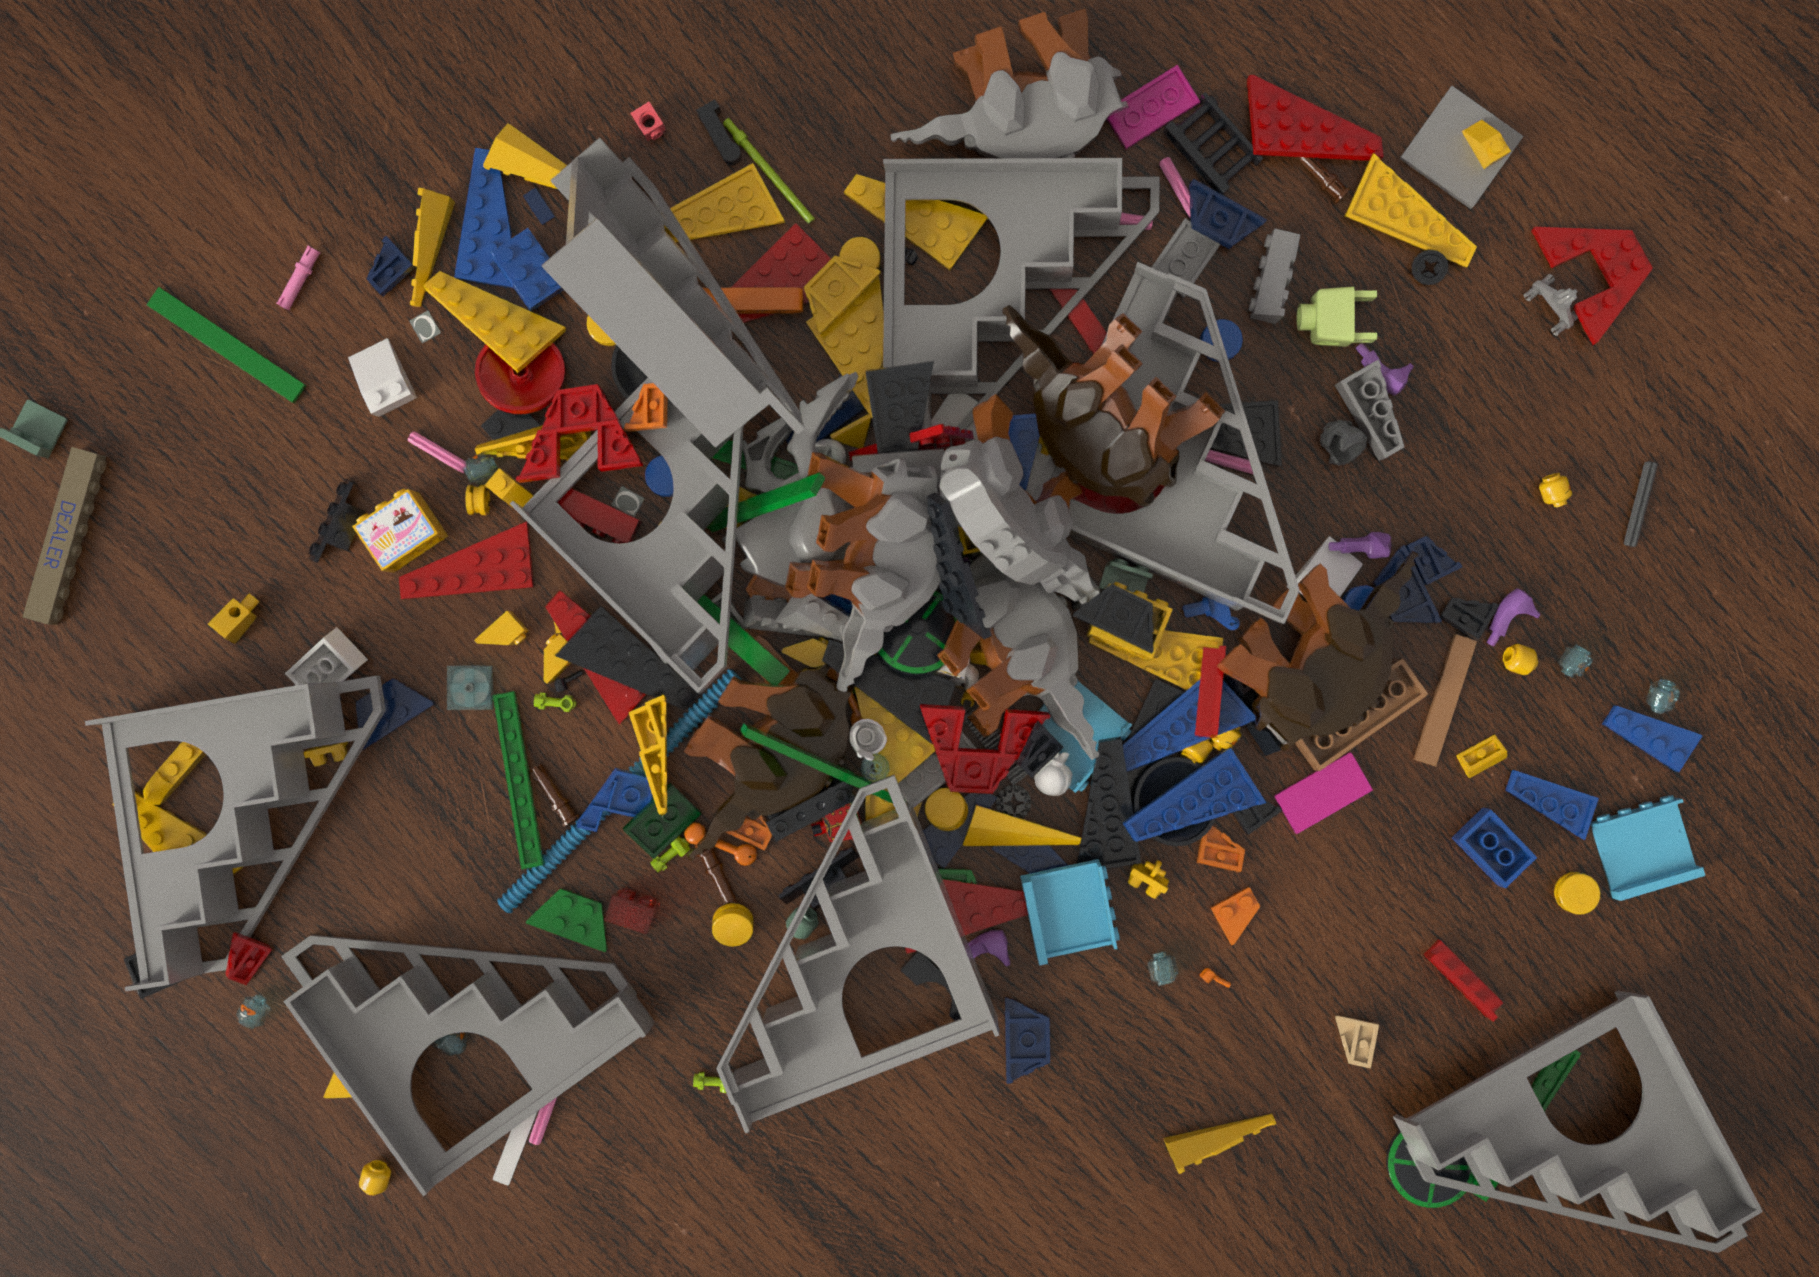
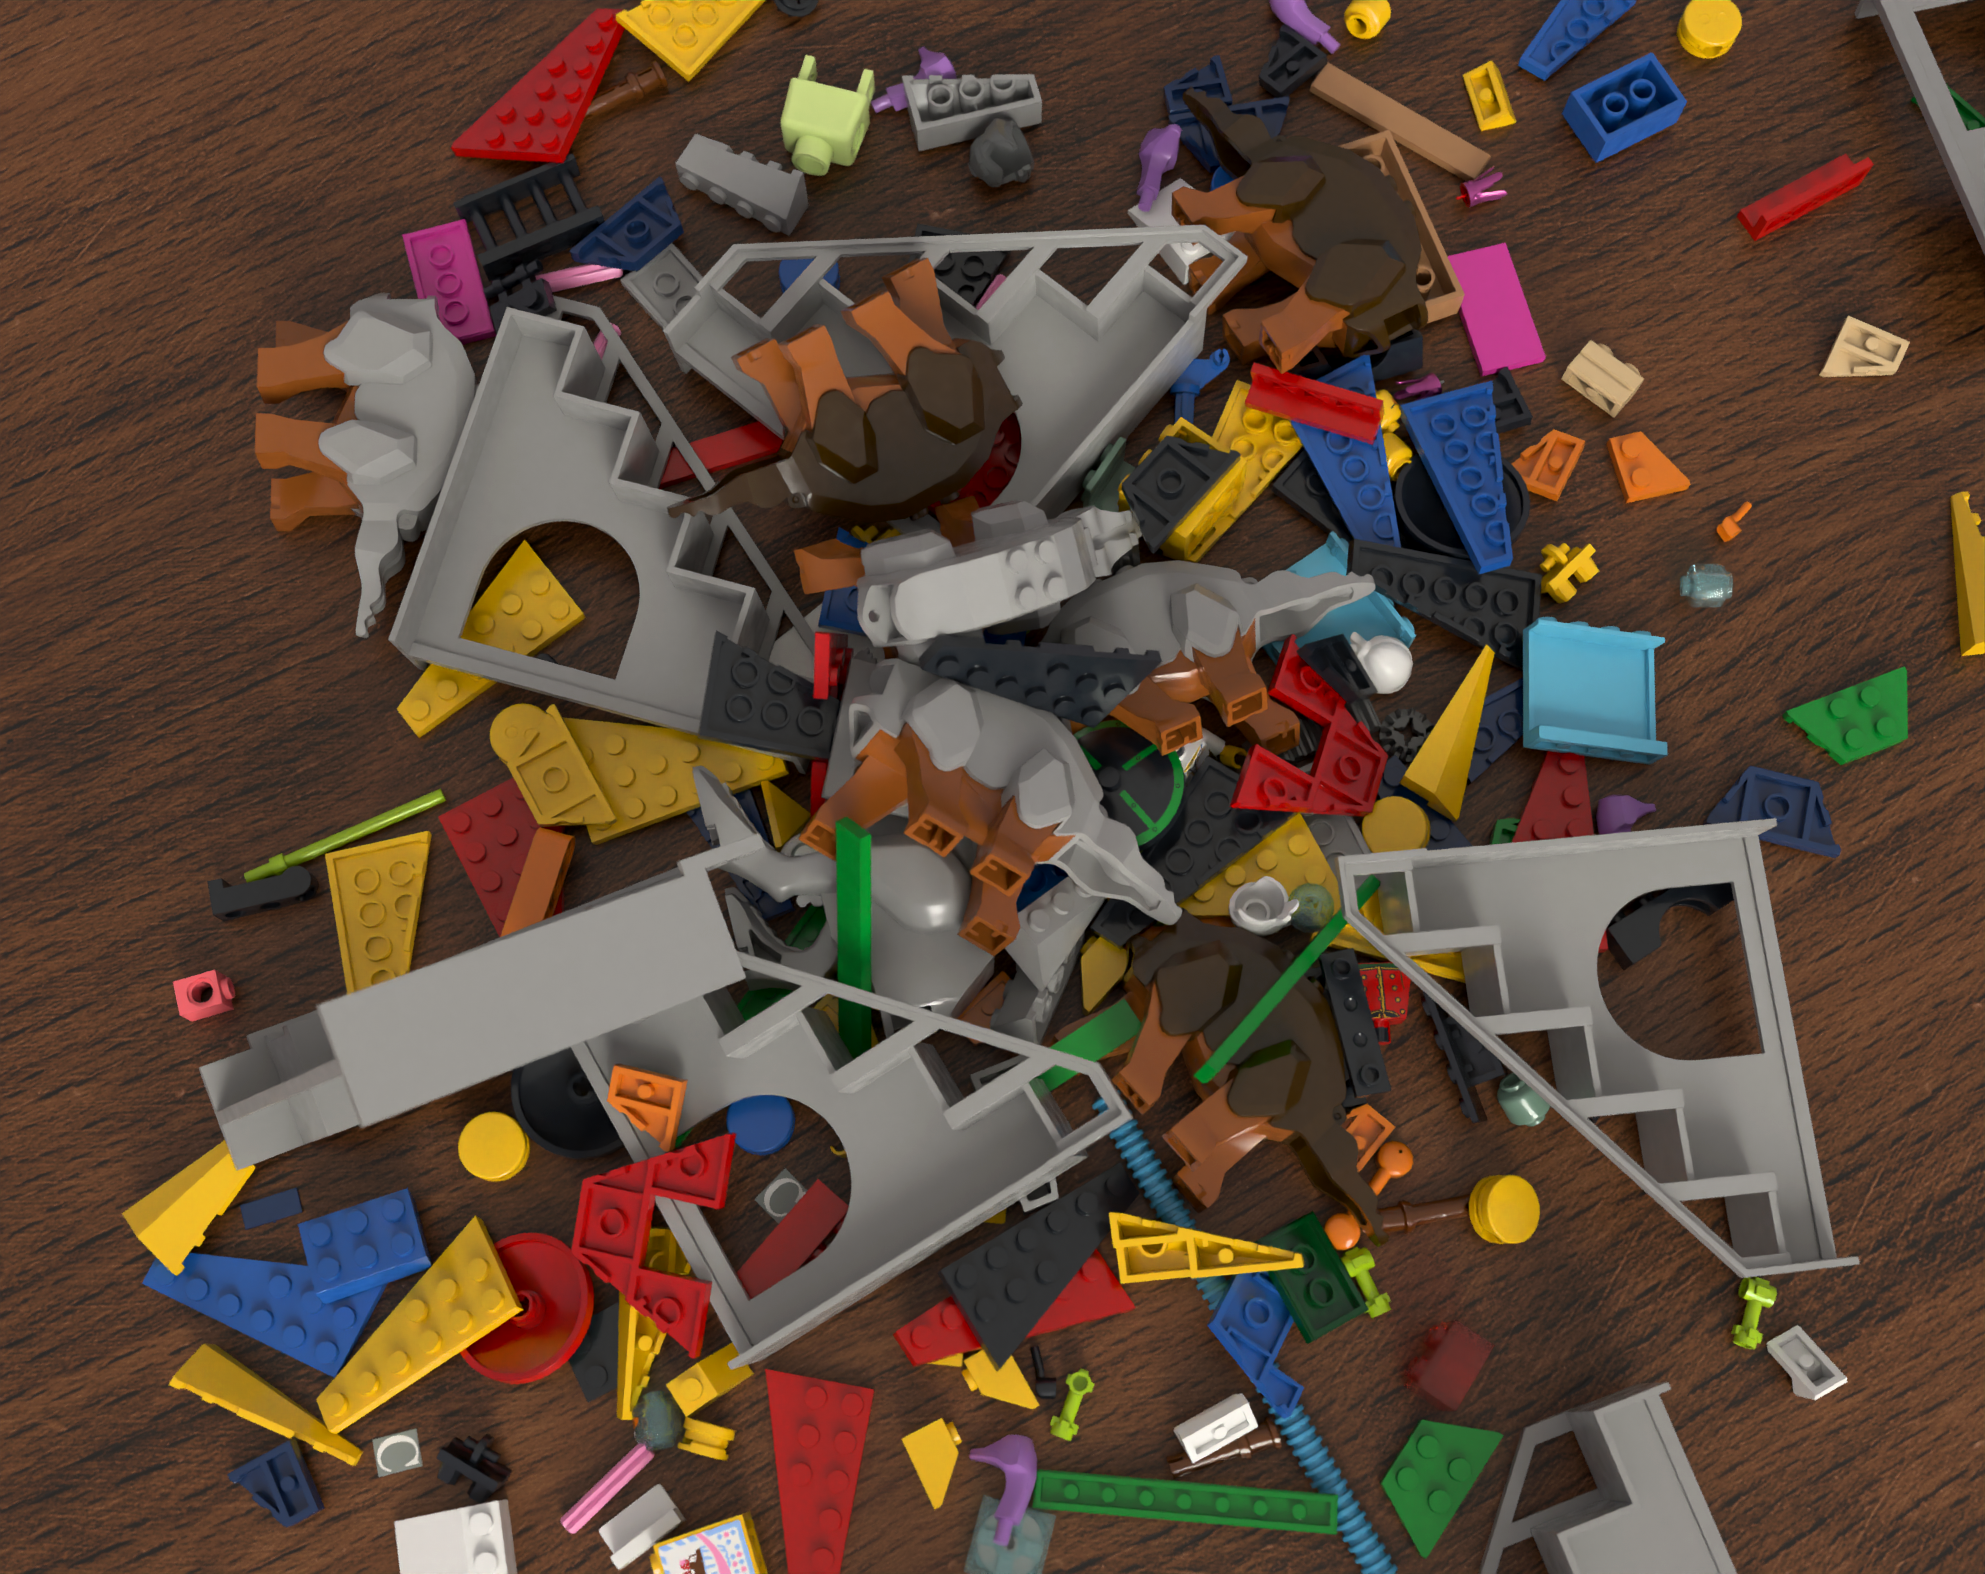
camera: 70 degrees left, 15 degrees down
none -> black hips [436,1433,512,1504]
none -> black plate [483,259,557,334]
none -> white panel [599,1484,686,1570]
none -> medium lavender animal [969,1435,1037,1546]
none -> white panel [1174,1393,1258,1463]
none -> flat silver piece [1394,373,1444,401]
none -> flat silver piece [1456,166,1507,208]
none -> tan brick [1561,340,1644,418]
none -> white slope [1767,1325,1847,1400]
none -> green wing [1782,666,1908,765]

